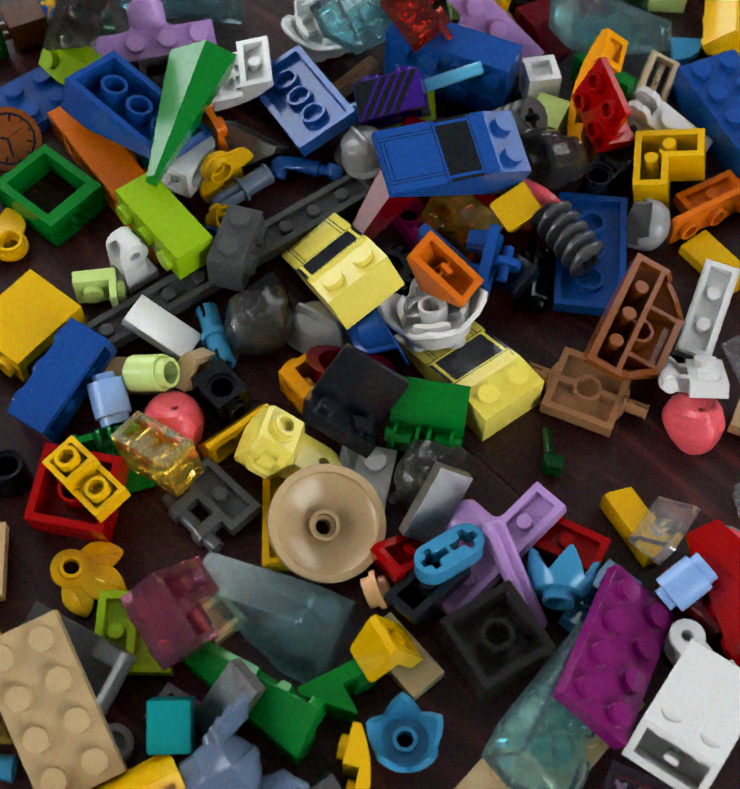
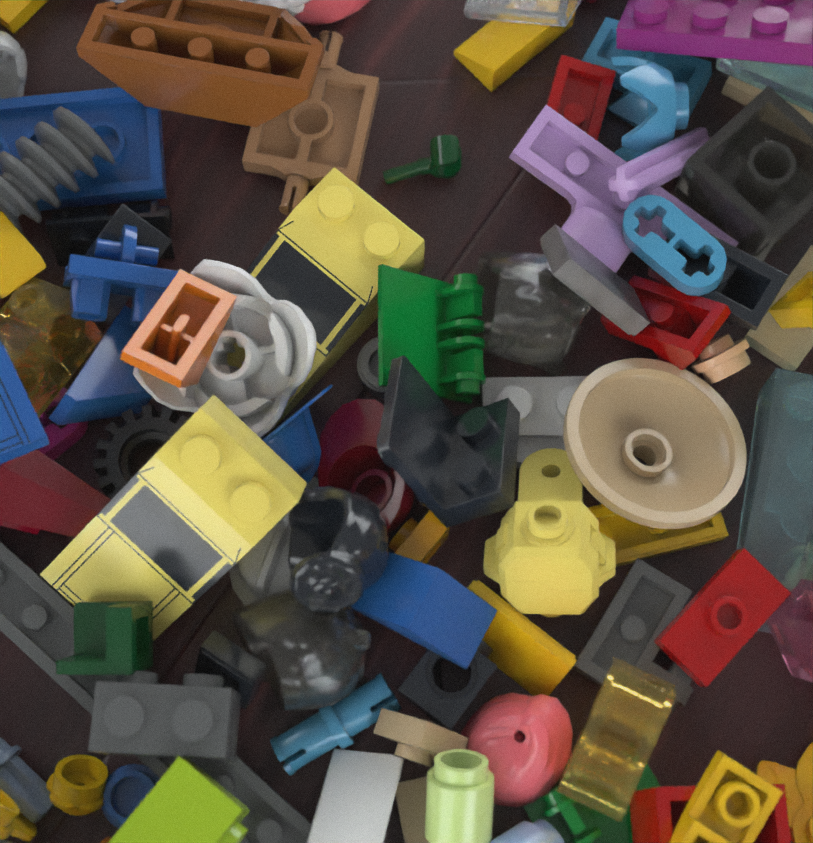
camera: 100 degrees left, 15 degrees up
none -> dark green panel [56,601,153,675]
none -> black hair [288,486,389,613]
none -> blue slope [351,552,497,670]
none -> red plate [654,548,791,687]

